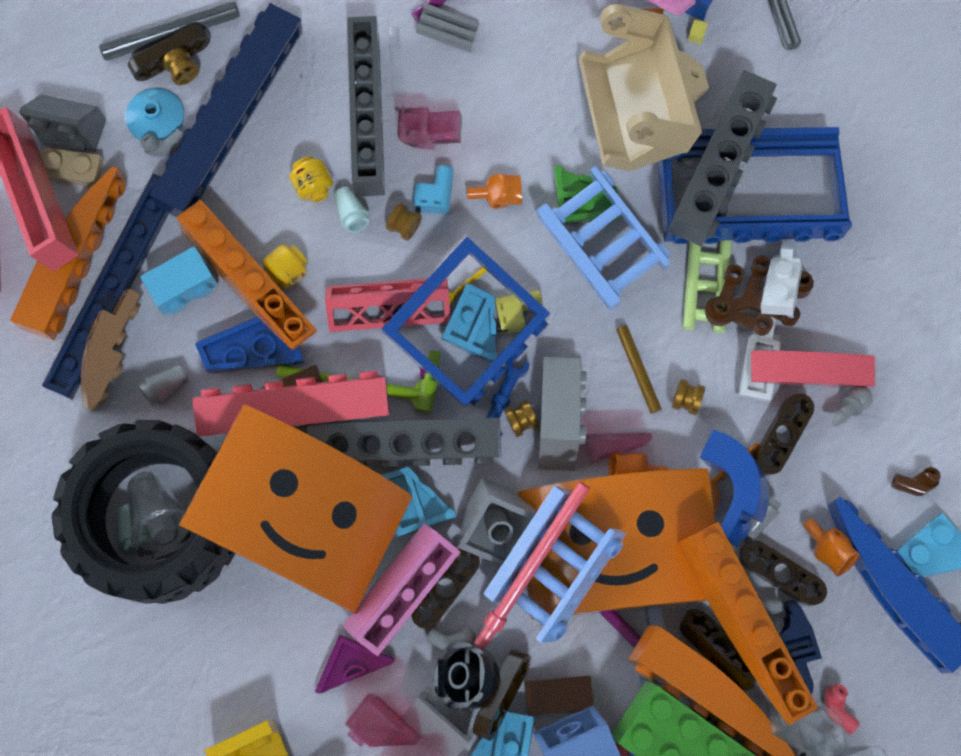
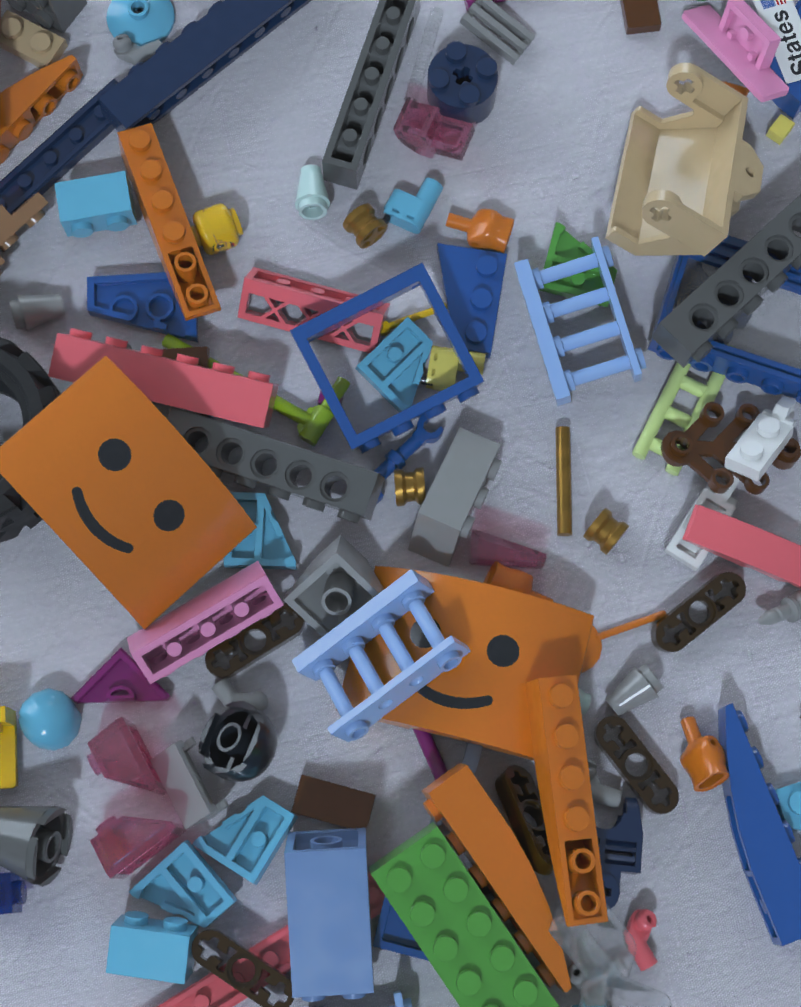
camera: 20 degrees right, 0 degrees up
yellow head [289,156,334,203] -> none
coral bar [473,481,590,649] -> none
dark brown beam [473,649,531,741] -> none
blue arch [699,429,769,547] -> none
none -> medium azure hair [18,688,82,751]
none -> dark blue brick [427,41,498,128]
none -> blue wing [437,243,507,358]

